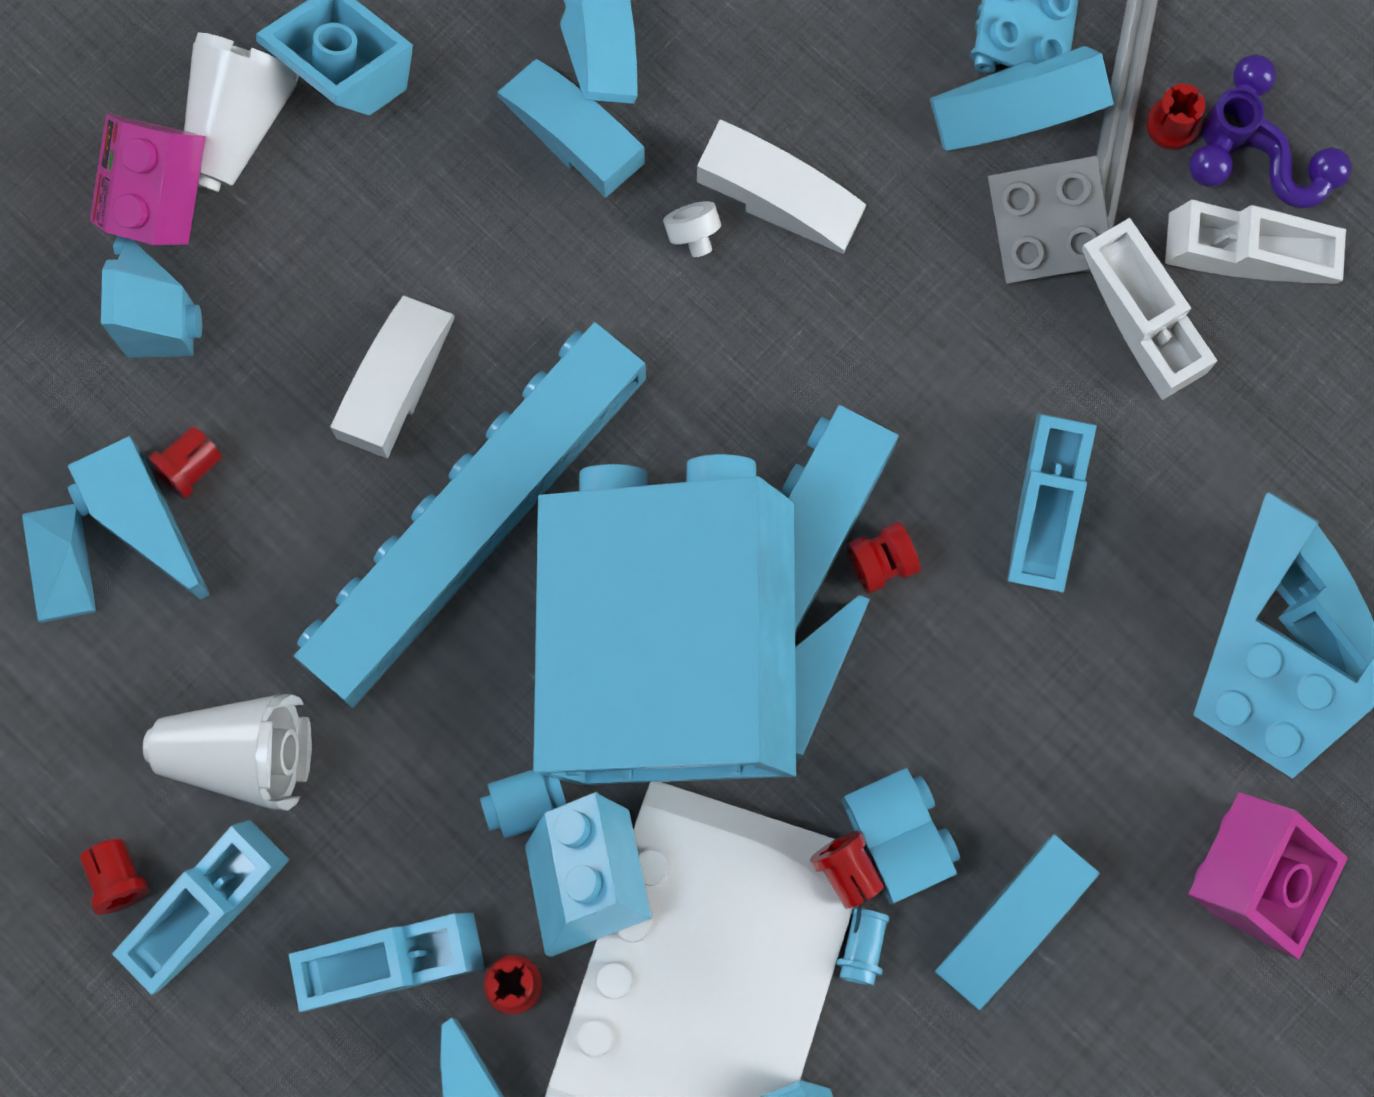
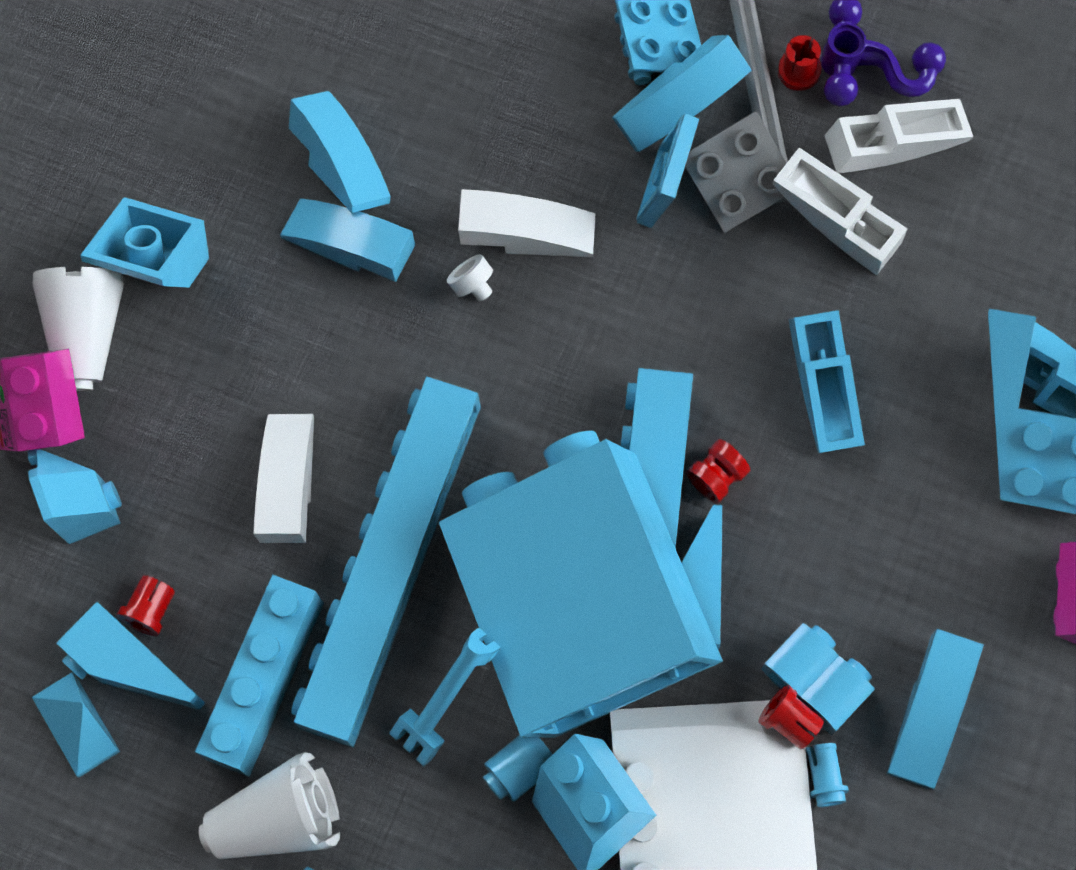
camera: 15 degrees left, 5 degrees down
none -> medium azure brick [195,574,324,777]
none -> medium azure hinge [389,628,501,767]
none -> medium azure tile [636,113,699,228]

